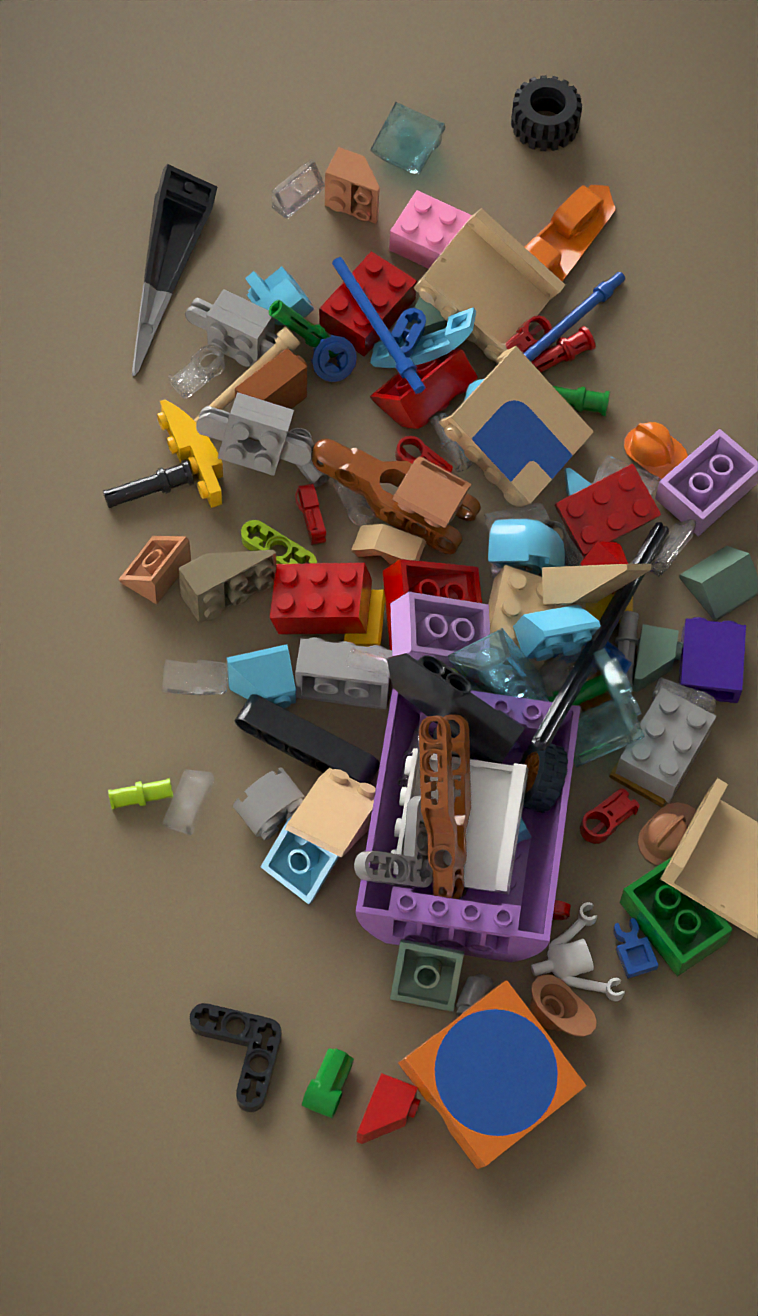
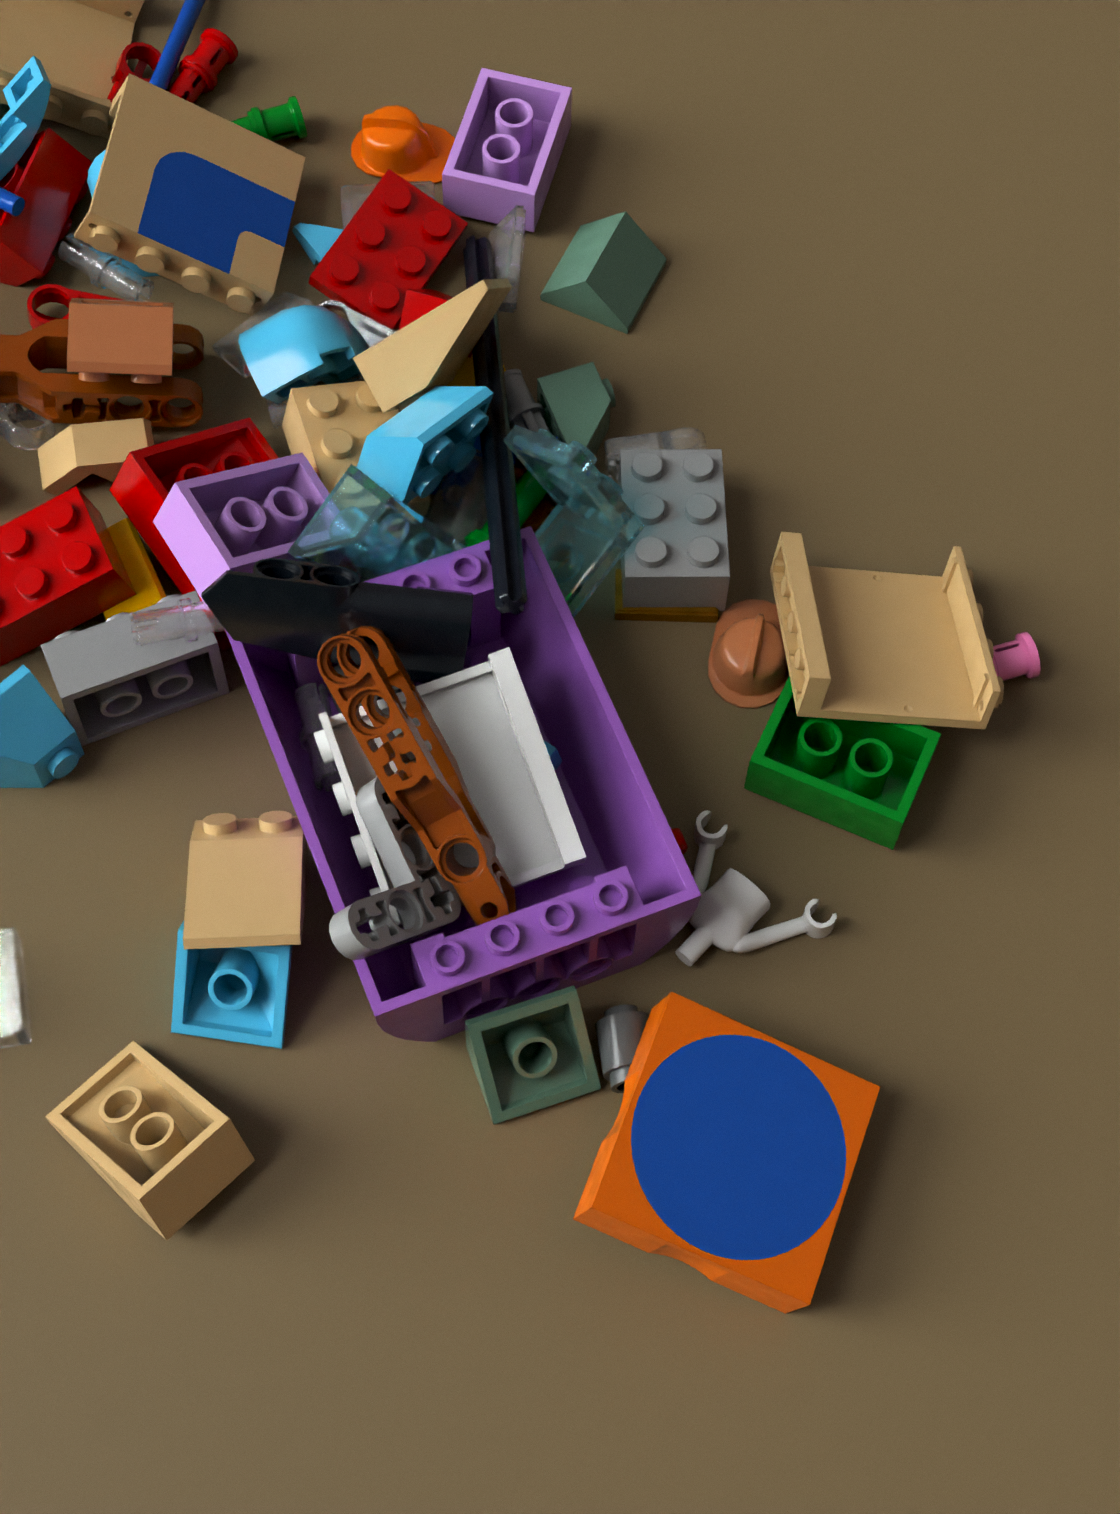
camera: 30 degrees left, 0 degrees up
black beam [190,1003,282,1112] -> none
light grey brick [233,768,305,840] -> none
black beam [234,694,380,784] -> none
green piece [301,1048,354,1118] -> none
red slope [356,1073,421,1144] -> none
black wheel [519,743,568,813] -> none
nougat piece [530,974,597,1037] -> none
red piece [580,788,640,844] -> none
blue plate [613,918,659,979] -> none
dark purple brick [677,617,746,703] -> none
none -> tan slope [45,1041,255,1241]

